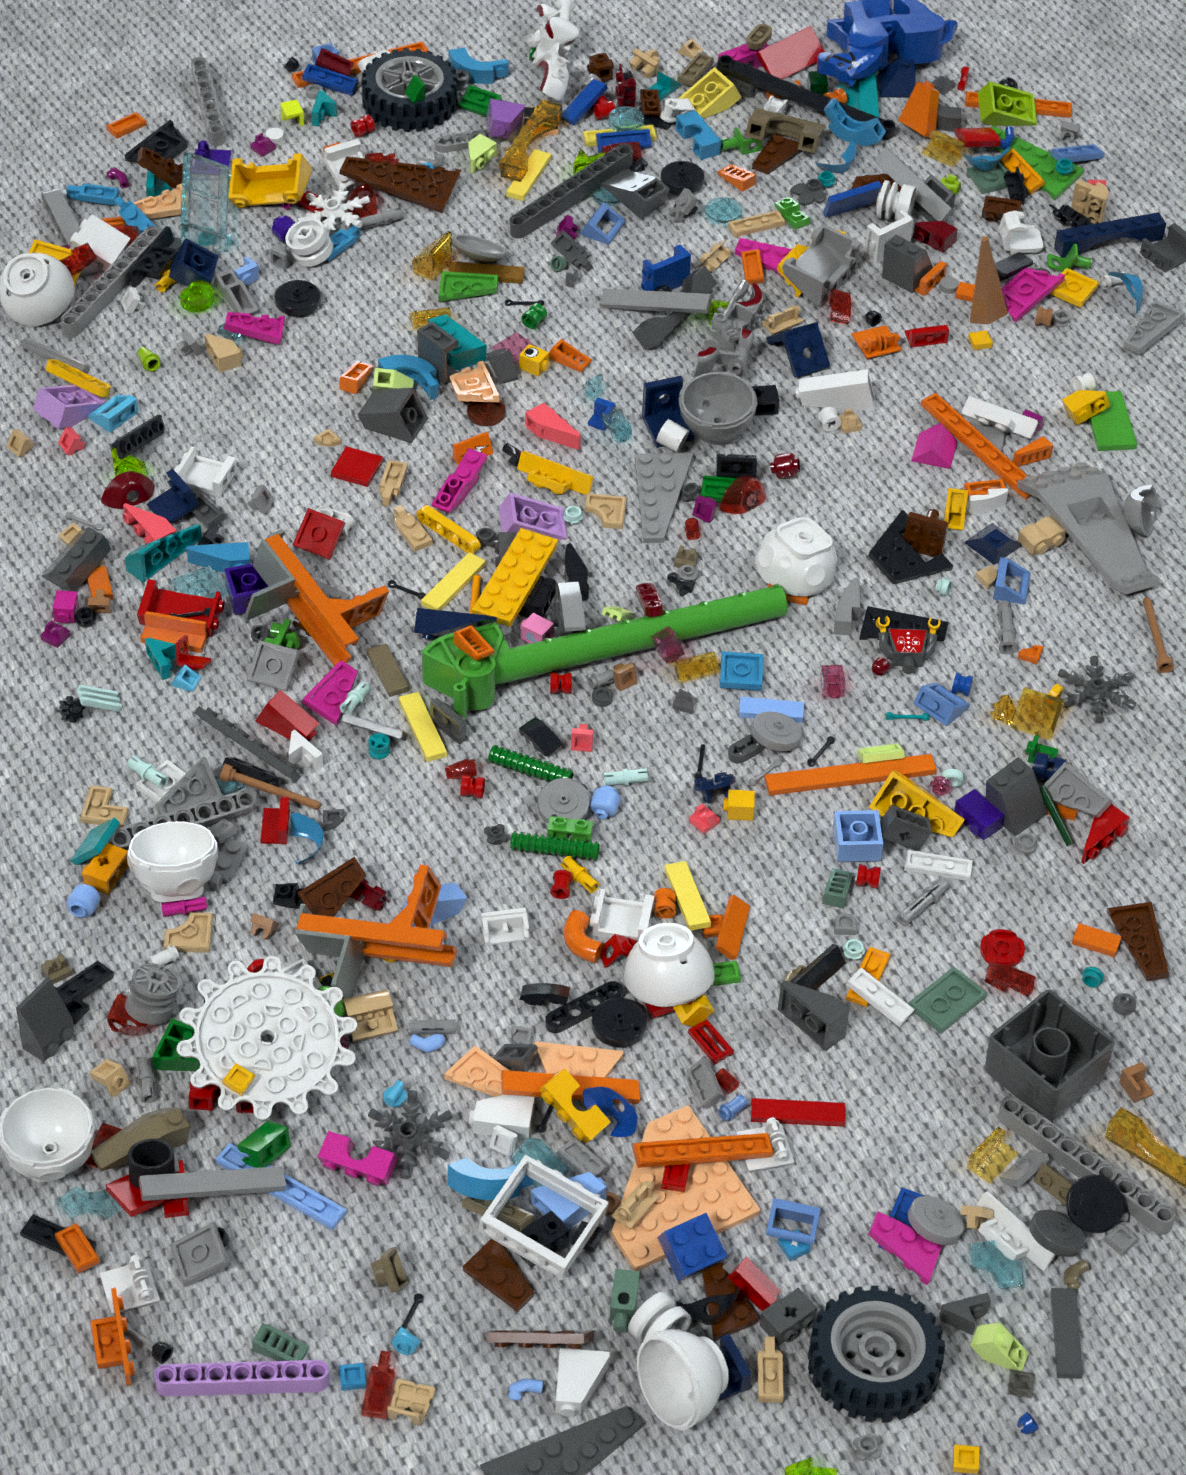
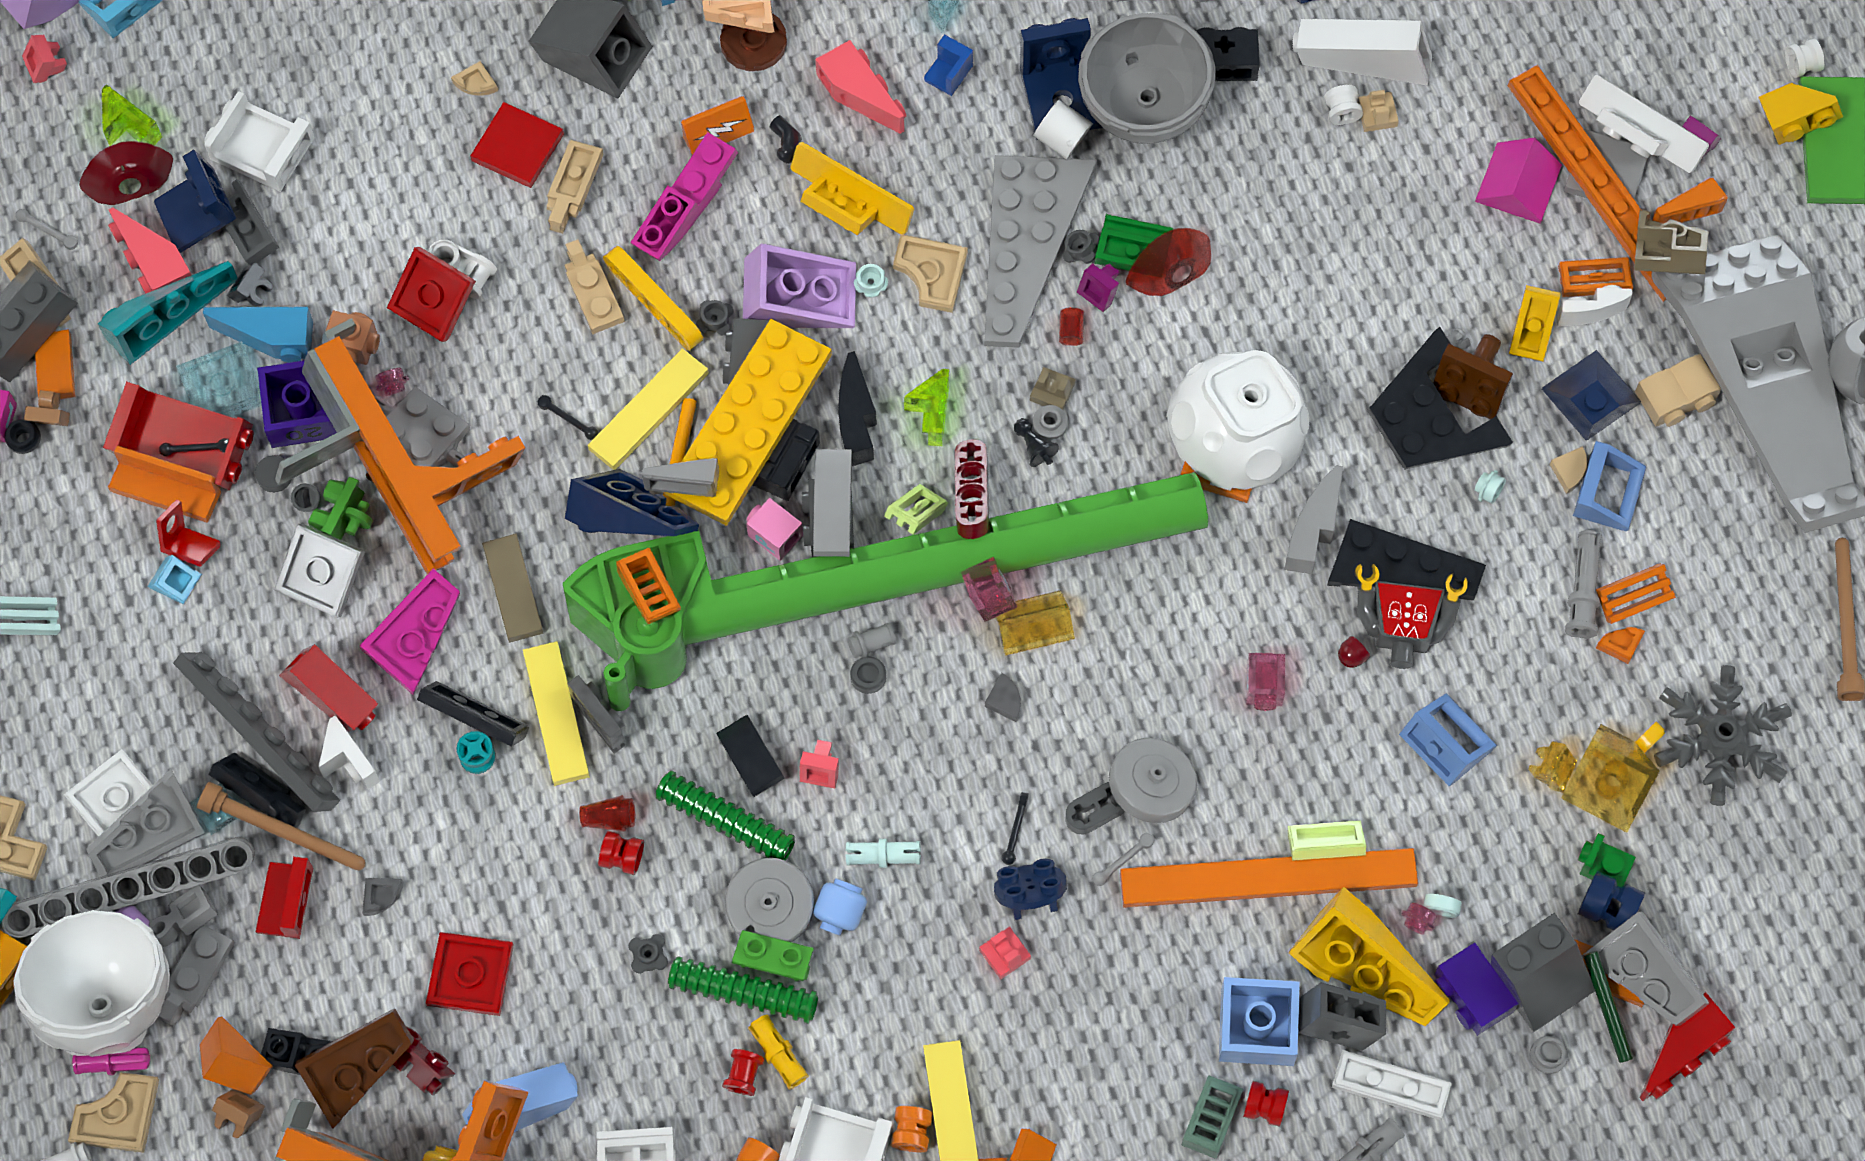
camera: 10 degrees right, 20 degrees up
black bracket [111,415,164,459] -> none
light aqua pin [127,755,168,789] -> none
teal slope [145,638,176,680] -> none
light grey tile [247,484,274,513] -> none
dark azure piece [290,813,324,864] -> none
light aqua pin [339,682,370,714] -> none
red wheel [550,673,572,694] -> none
clear light blue plate [601,408,632,443] -> none
medium nougat tile [613,662,637,691] -> none
black brick [716,454,757,478] -> none
dark azure plate [720,651,764,691] -> none
yellow brick [723,790,755,821] -> none
light blue tile [739,697,804,723] -> none
dark red head [770,453,800,479] -> none
black hinge [807,736,835,767] -> none
teal hinge [886,712,930,721] -> none
blue wheel [952,672,973,696] -> none
none -> orange slope [200,1016,273,1095]
none -> dark grey tile [255,455,292,493]
none -> red tile [426,932,514,1016]
none -> light grey slope [642,458,719,497]
none -> clear neon green slope [904,369,950,447]
none -> orange tile [1596,563,1676,624]
none -> dark tan slope [1634,210,1709,274]

